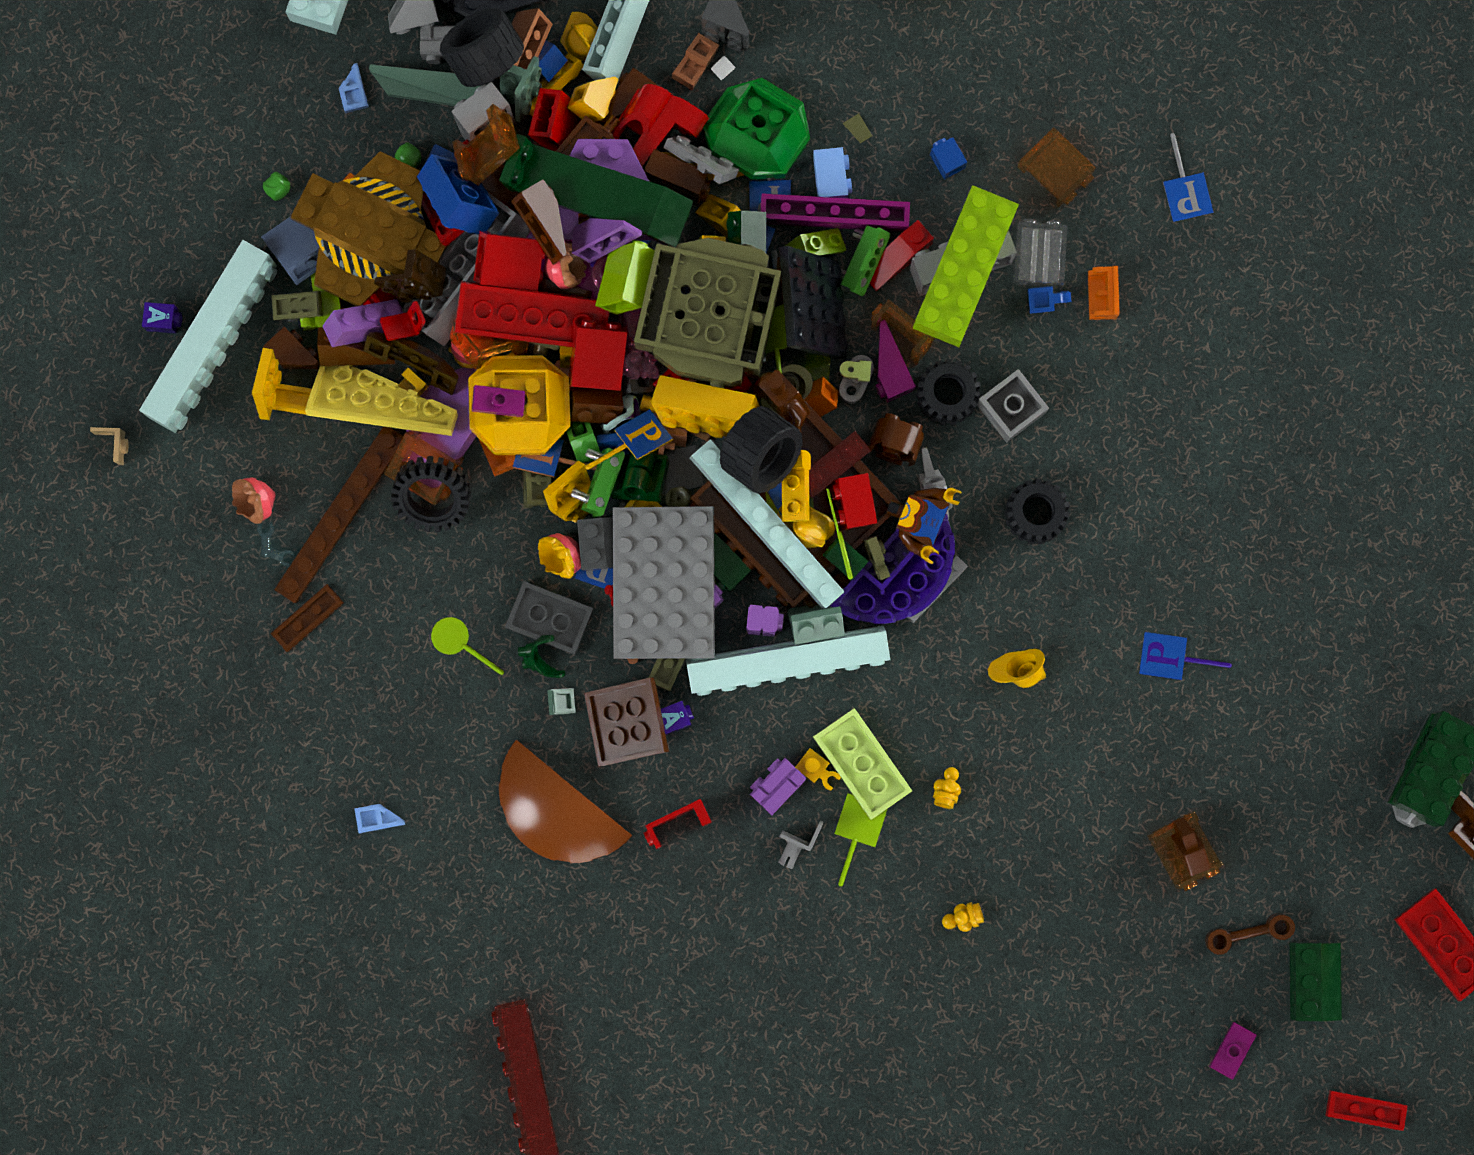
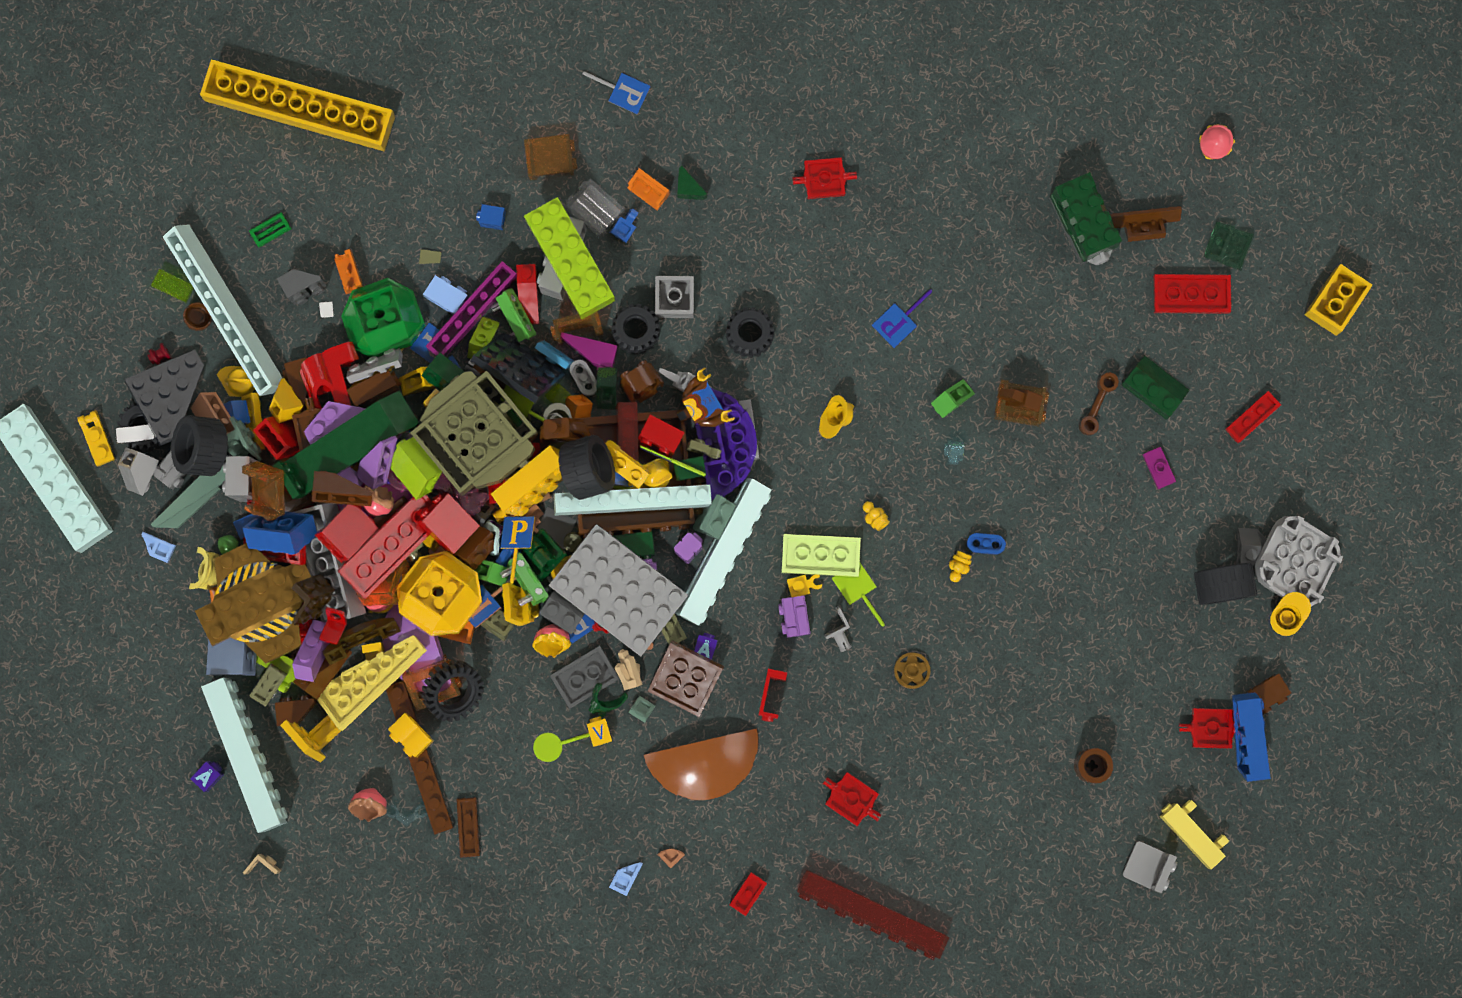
camera: 55 degrees left, 0 degrees up
bright green piece [263,172,291,201] -> none
magenta plate [472,385,525,418] -> none
nougat slope [672,33,719,90] -> none
yellowish green piece [840,360,872,382] -> none
none -> light yellow helmet [189,547,219,591]
none -> orange hinge [335,249,363,294]
none -> yellow brick [388,713,434,757]
none -> dark azure plate [535,340,574,369]
none -> yellow brick [587,716,612,747]
none -> clear green slope [596,367,618,410]
none -> tan rock [615,649,642,690]
none -> nougat tile [657,849,685,868]
none -> dark green slope [677,166,707,200]
none -> red plate [729,872,767,916]
none -> red plate [792,157,857,199]
none -> red plate [822,772,882,826]
none -> pearl gold wheel [894,652,930,689]
none -> bright green slope [931,379,975,418]
none -> clear light blue plate [944,441,964,465]
none -> blue plate [966,533,1006,555]

